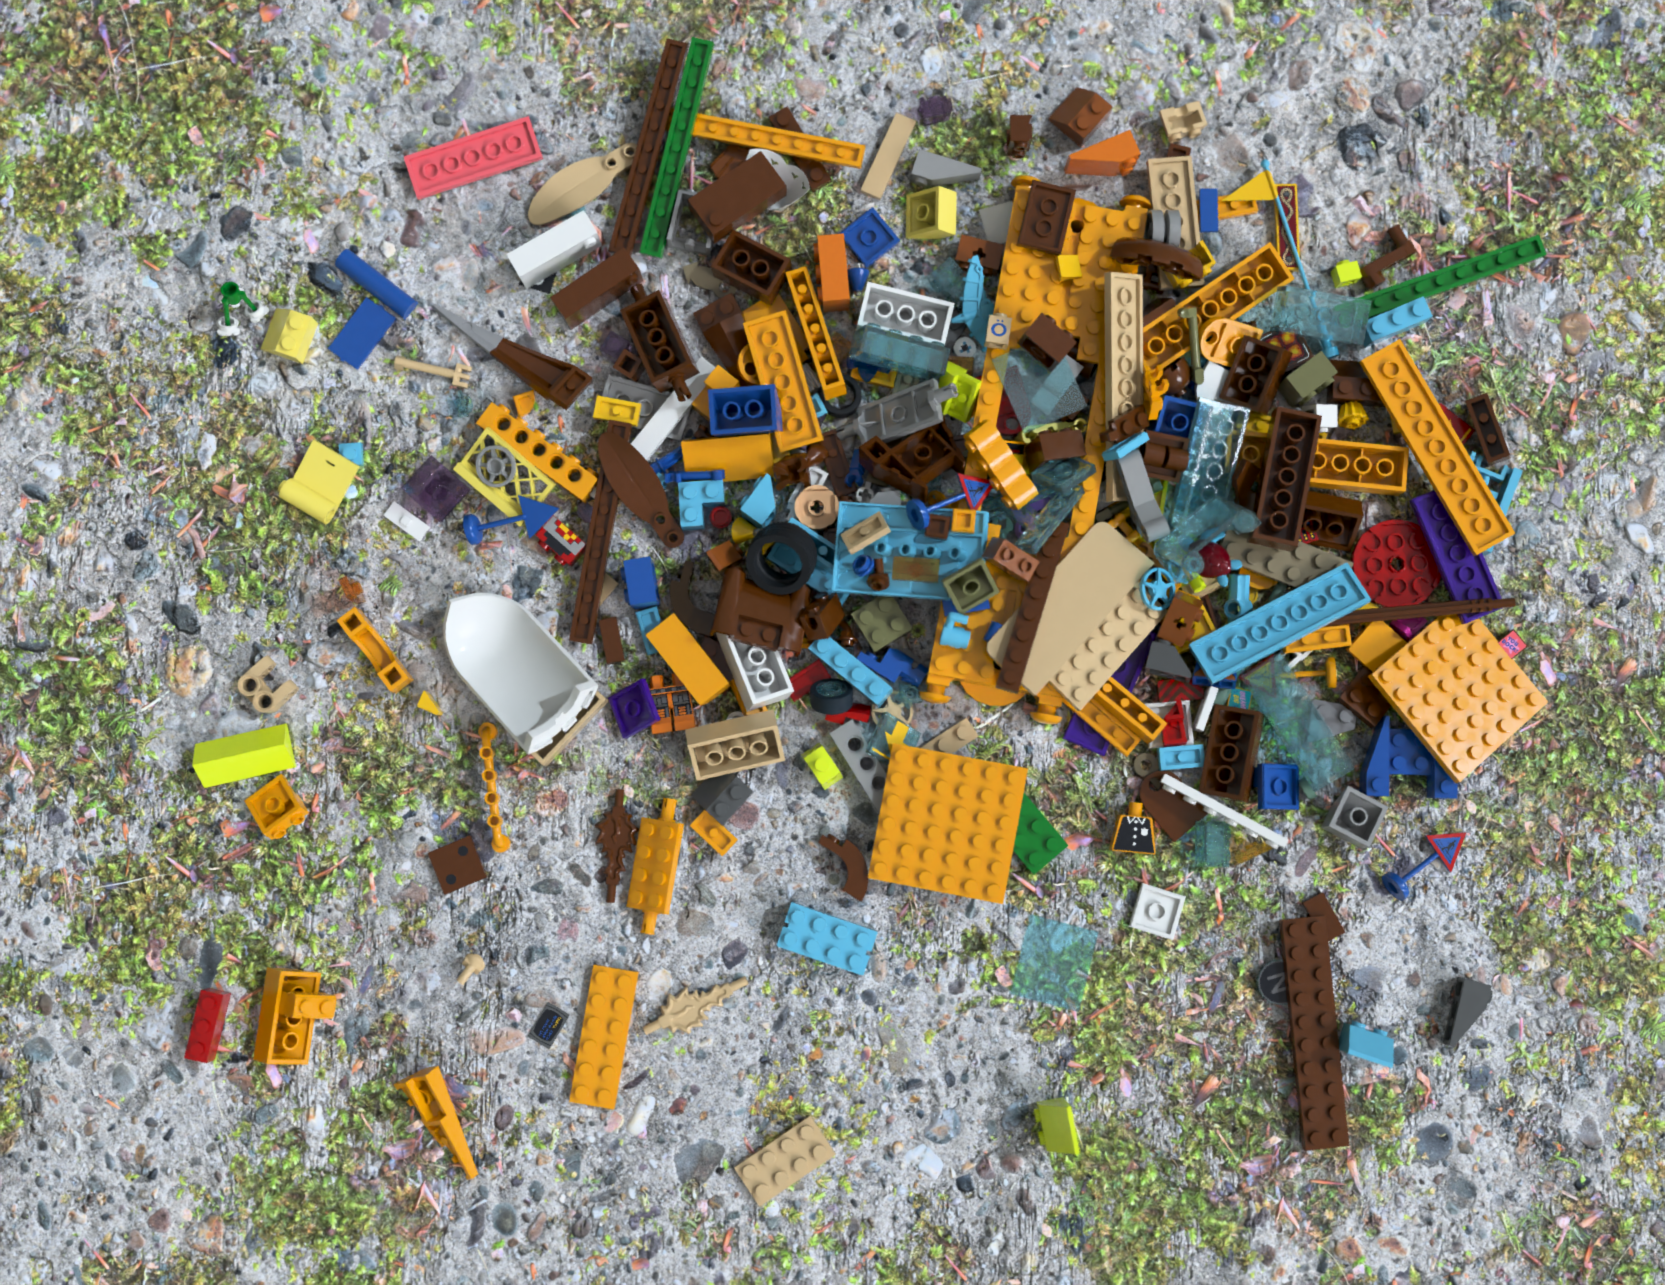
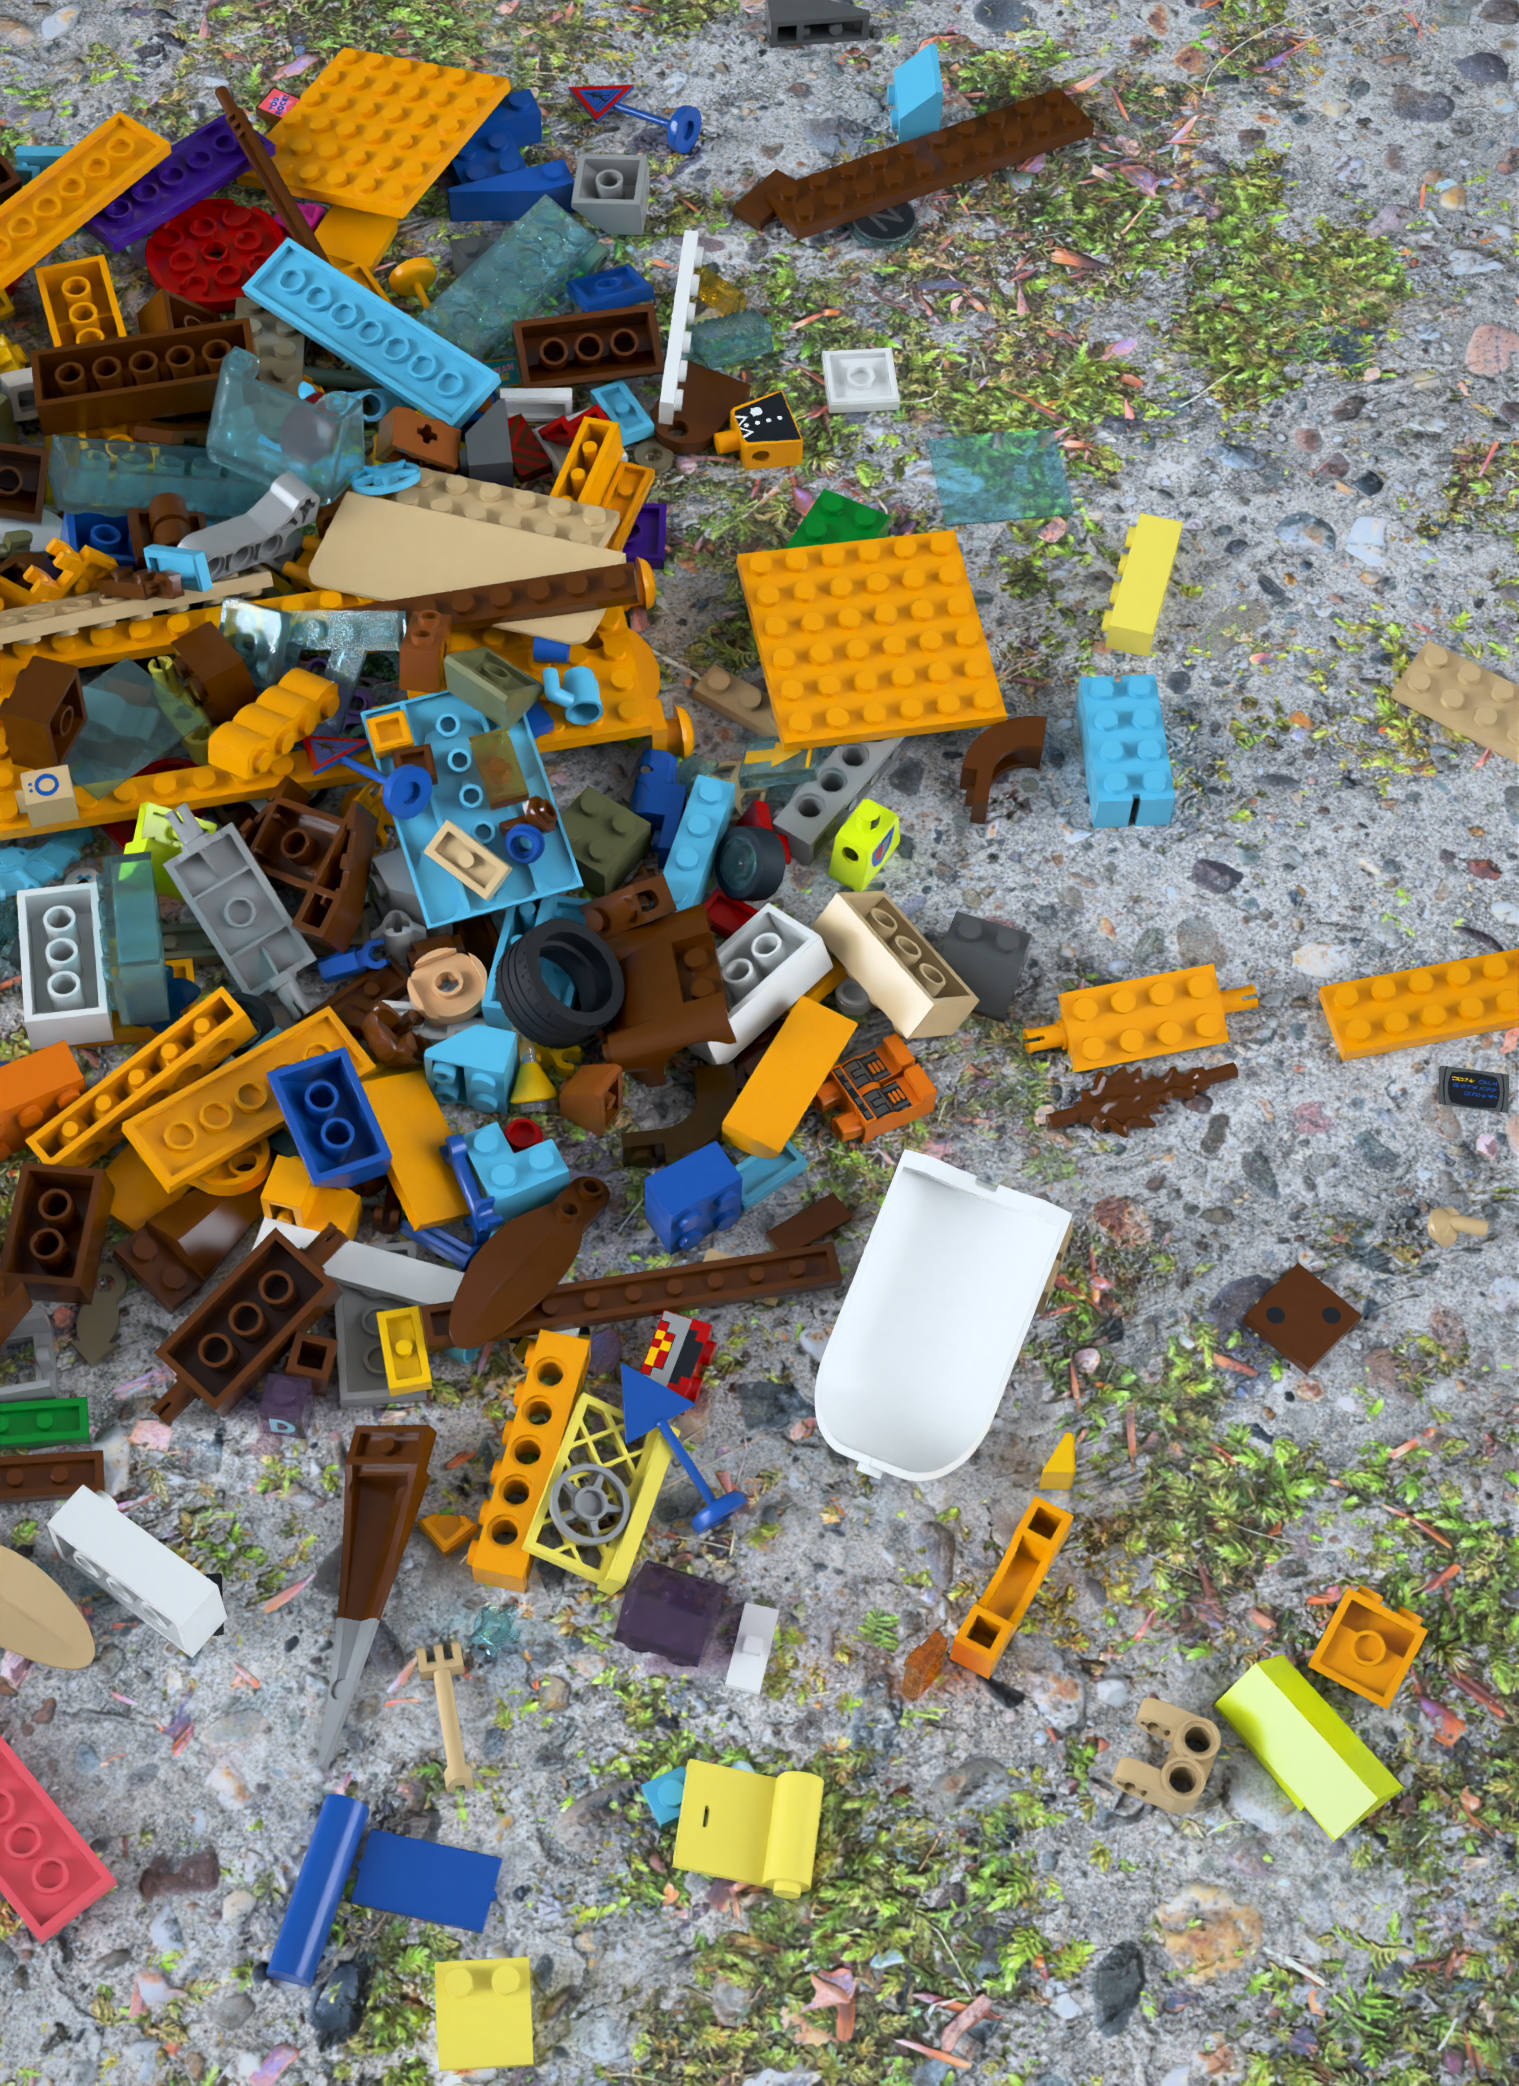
camera: 115 degrees left, 25 degrees down
light orange bar [478,722,511,853] -> none
reddish brown brick [550,247,643,330] -> none
dark purple tile [608,679,661,739] -> none
tan piece [643,976,749,1035] -> none
light orange plate [689,809,738,857] -> none
neon yellow slope [1033,1097,1080,1154] -> none
reddish brown plate [1337,665,1391,729] -> none
none -> light yellow brick [1101,513,1183,657]

